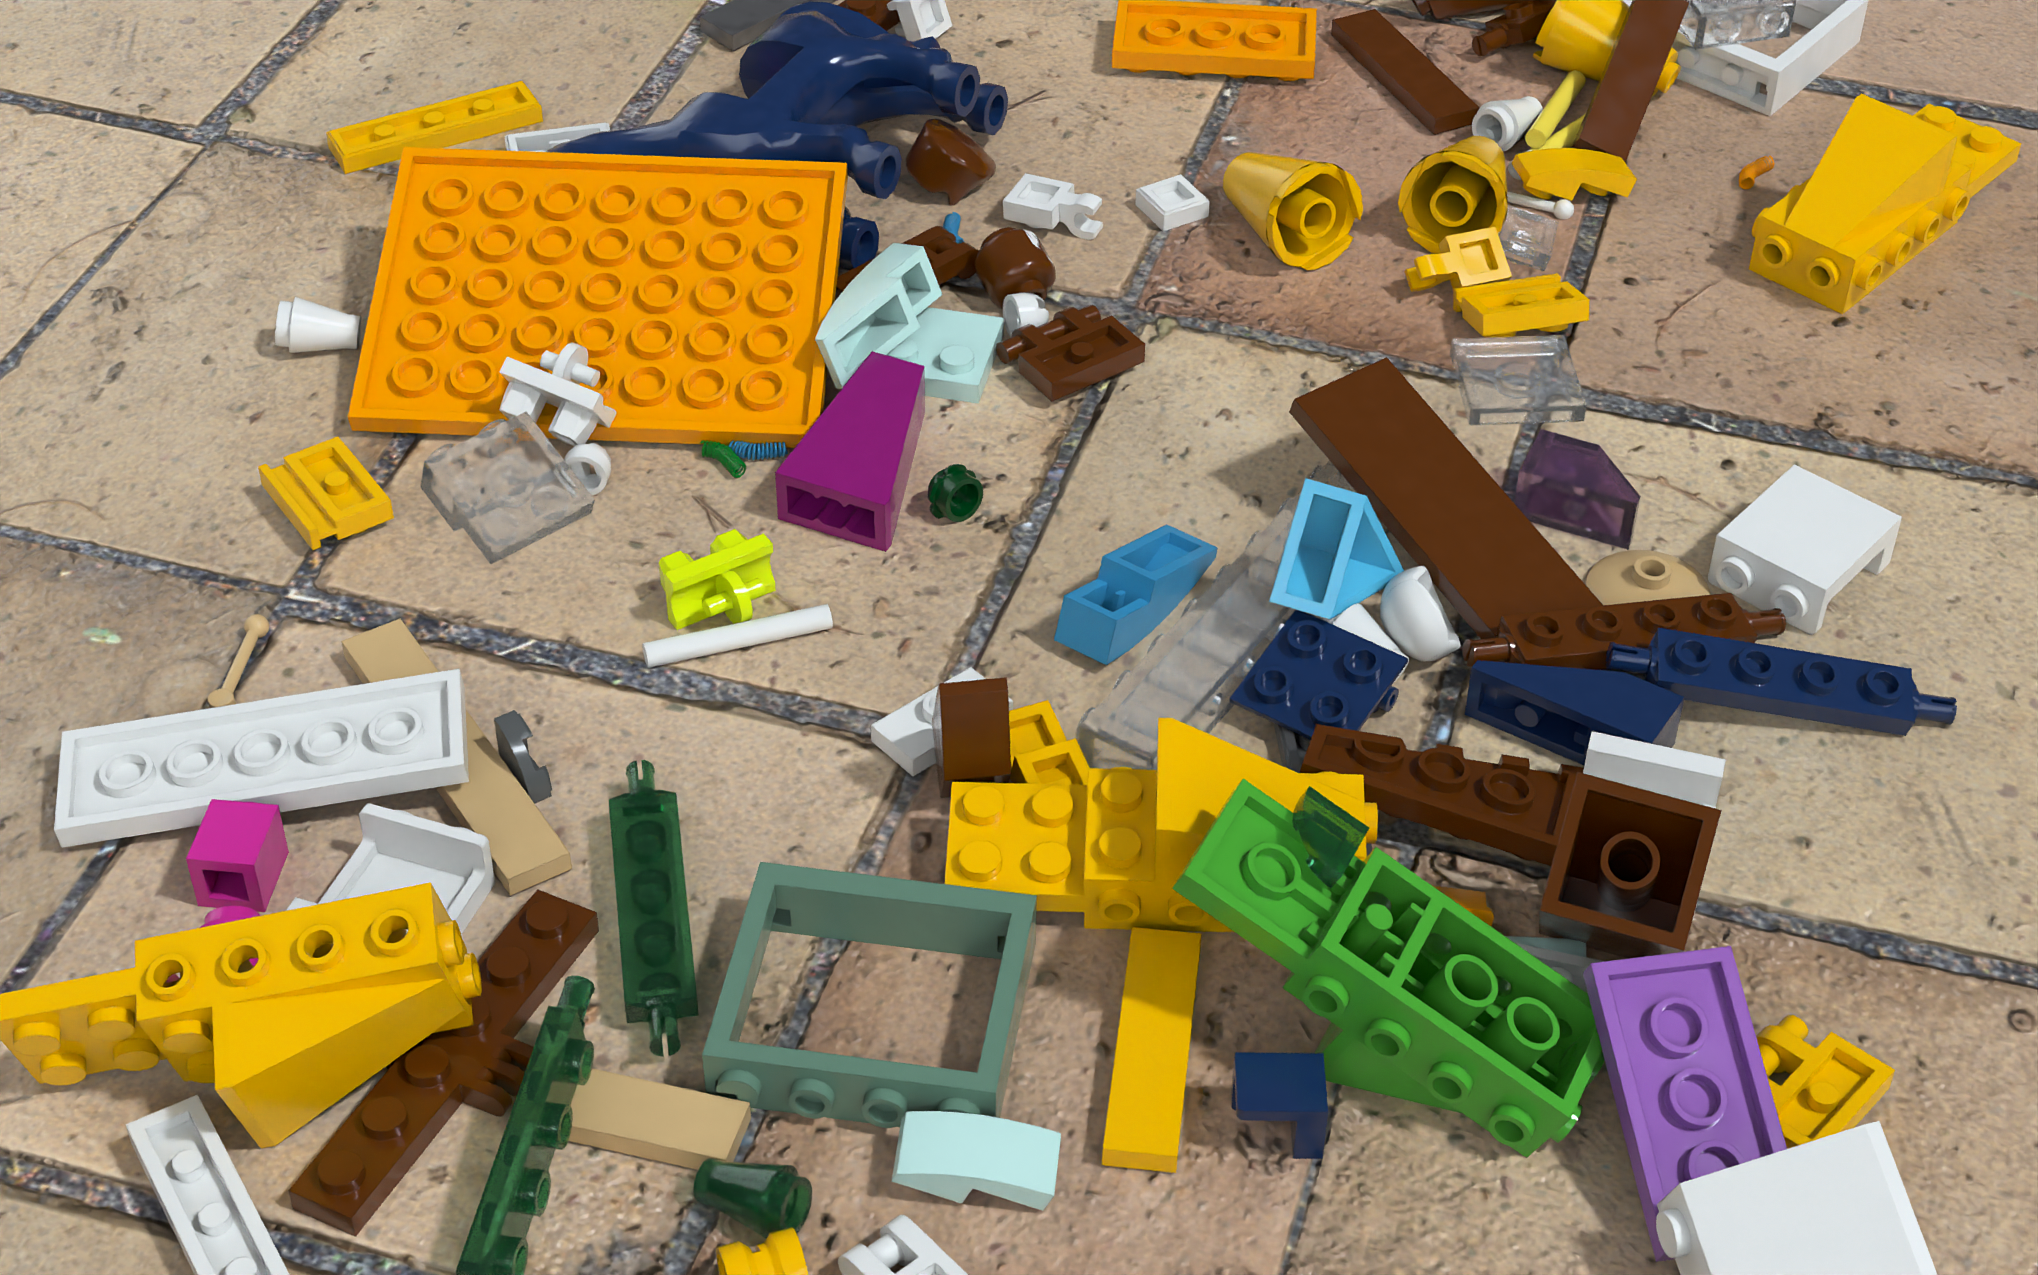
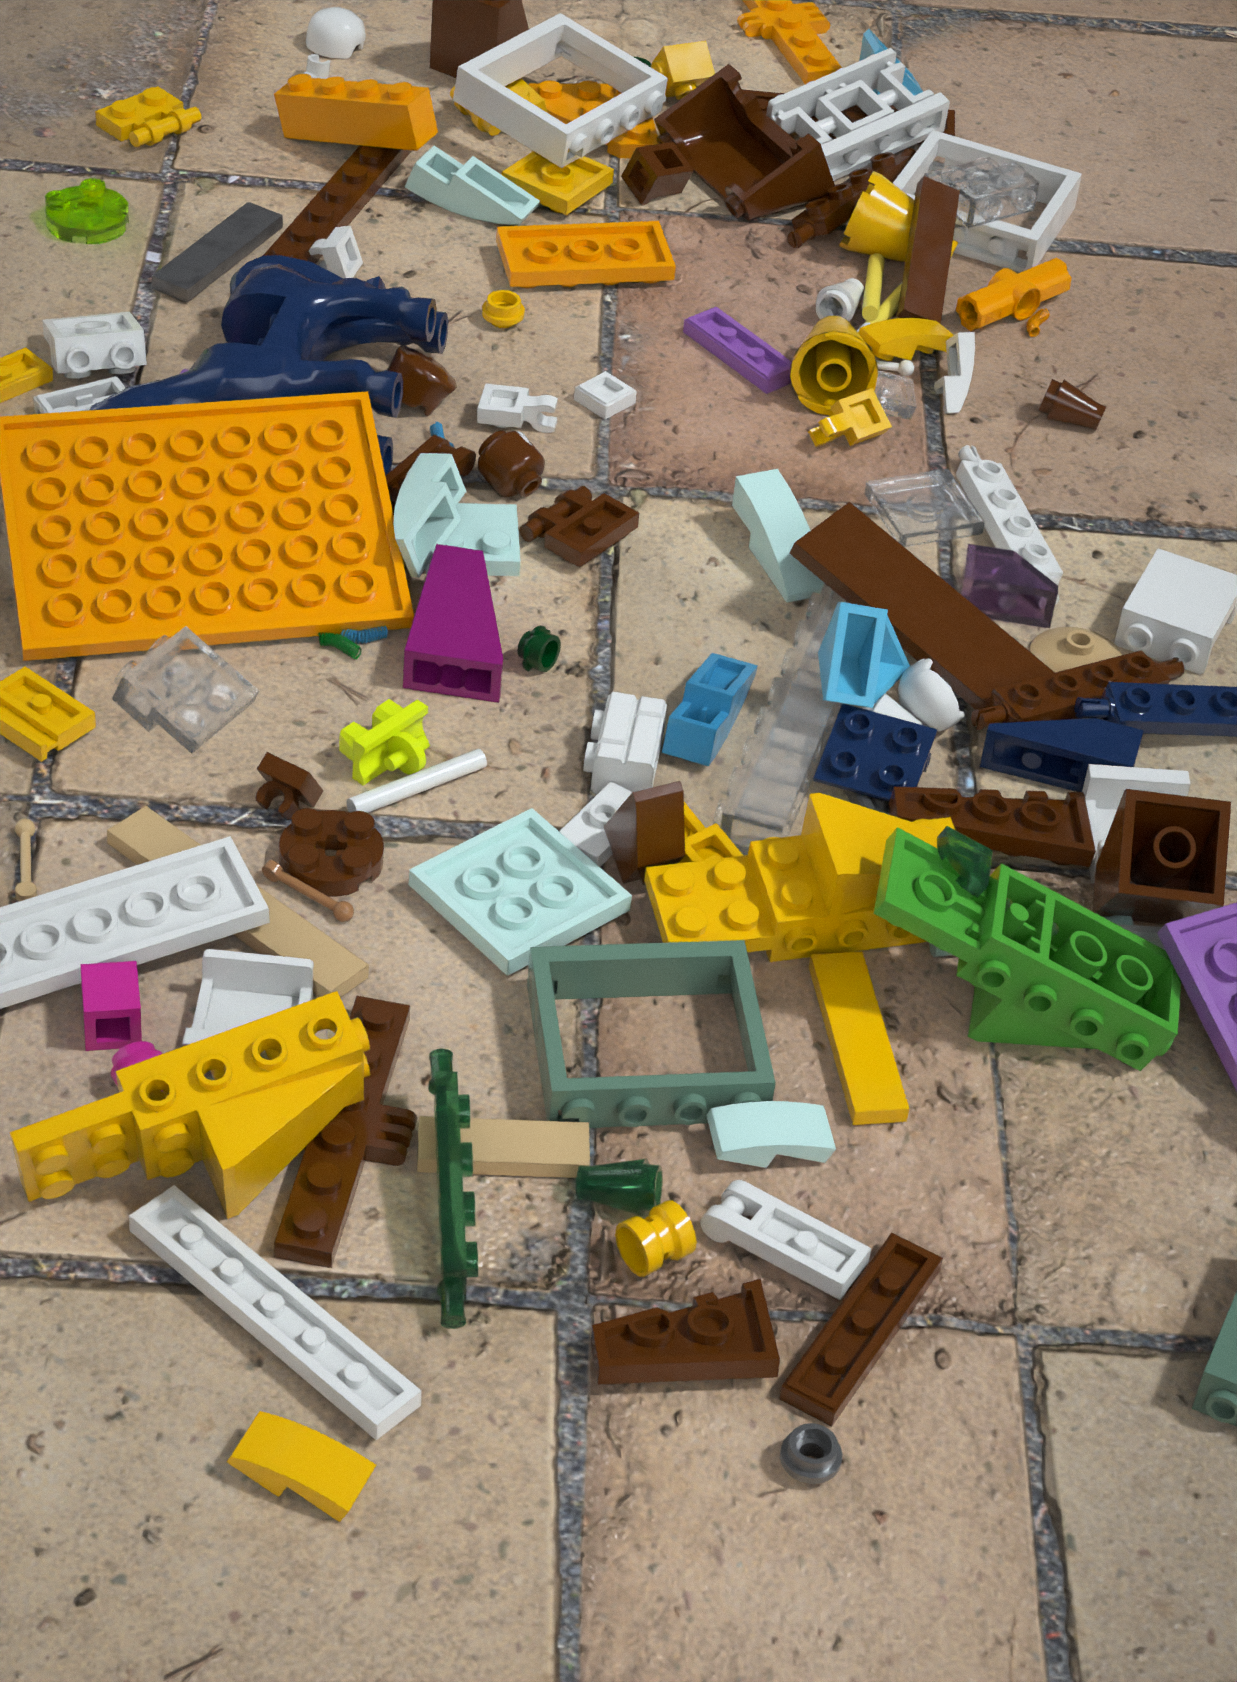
camera: 20 degrees left, 0 degrees up
dark grey tile [494,710,552,804] -> none
white hips [499,342,617,446] -> none
white hinge [560,443,611,495] -> none
clear green plate [609,760,699,1057] -> none
white hinge [1003,292,1049,337] -> none
yellow cone [1223,152,1363,270] -> none
dark blue panel [1231,1052,1328,1159] -> none
reddish brown tile [1331,9,1480,135] -> none
yellow plate [1453,273,1590,340] -> none
yellow wedge [1749,93,2022,315] -> none
none -> white plate [42,312,147,378]
none -> reddish brown tile [256,752,324,820]
none -> medium nougat hinge [262,860,354,922]
none -> reddish brown plate [279,808,384,897]
none -> light aqua plate [408,808,632,976]
none -> yellow plate [482,290,525,328]
none -> white brick [583,692,667,794]
none -> medium lavender tile [683,307,792,394]
none -> light aqua slope [732,469,830,603]
none -> white slope [934,332,975,414]
none -> light orange piece [956,257,1072,331]
none -> white plate [956,445,1063,608]
none -> reddish brown cone [1038,379,1107,430]

